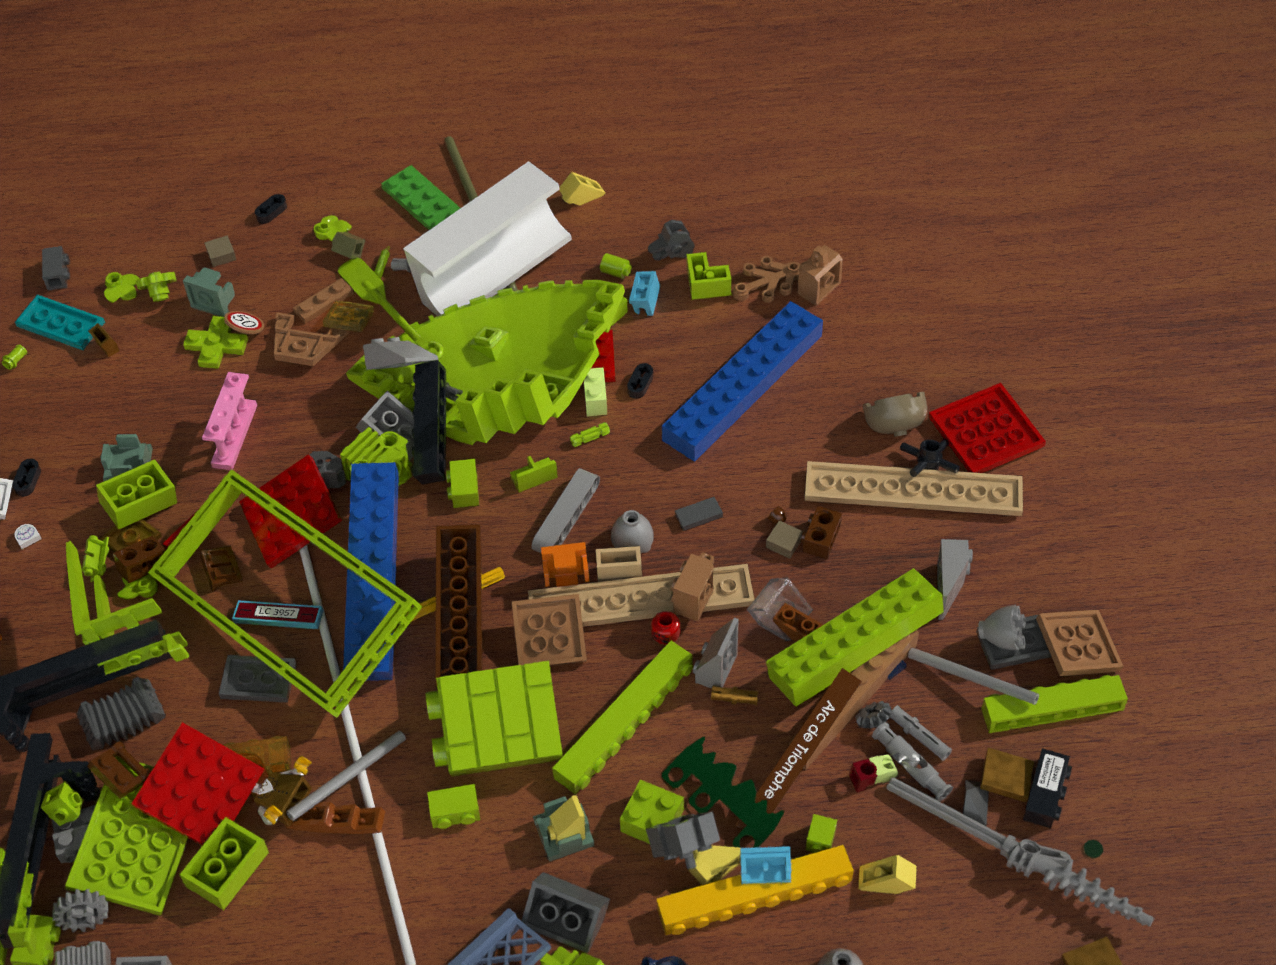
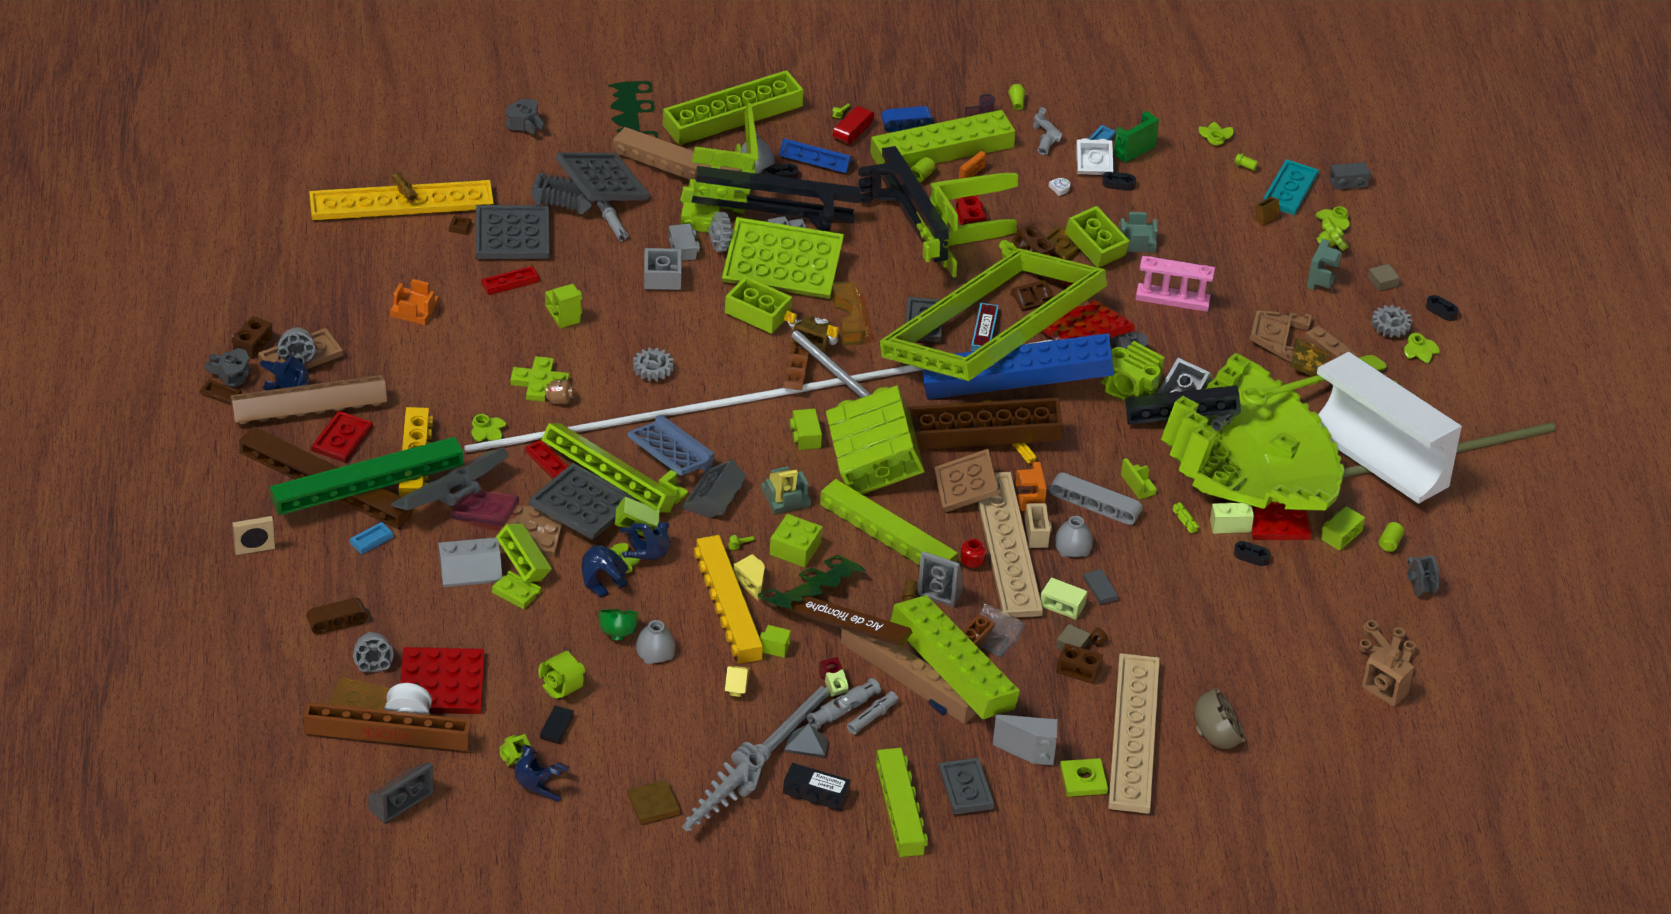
camera: 85 degrees right, 10 degrees down
lime brick [41,782,84,826] -> none
dark grey piece [76,677,166,751] -> none
lime hinge [82,535,109,582] -> none
reddish brown plate [87,741,151,799] -> none
red plate [131,722,265,846] -> none
lime plate [183,316,248,369] -> none
piece [224,311,264,335] -> none
olive brick [331,232,366,258] -> none
light grey slope [363,337,438,370] -> none
bright green plate [381,165,461,230] -> none
lime brick [446,459,479,508] -> none
light yellow slope [559,172,605,206] -> none
medium azure hinge [629,271,660,316] -> none
dark grey brick [646,812,720,869] -> none
blue brick [662,301,823,462] -> none
medium nougat hinge [671,552,714,621] -> none
lime brick [686,252,731,300] -> none
medium azure hinge [740,847,791,884] -> none
dark grey gear [855,701,892,728] -> none
black bar [900,439,960,477] -> none
light grey piece [908,647,1039,705] -> none
red plate [928,383,1046,473] -> none
light grey piece [978,605,1026,651] -> none
pearl gold tile [980,748,1034,802] -> none
medium nougat plate [1036,610,1124,676] -> none
clear green piece [1084,840,1103,858] -> none
none -> lime hand [728,535,755,551]
none -> red brick [955,195,987,225]
none -> yellowish green brick [1041,577,1087,620]
none -> lime piece [1060,758,1108,797]
none -> light grey gear [1371,305,1412,338]

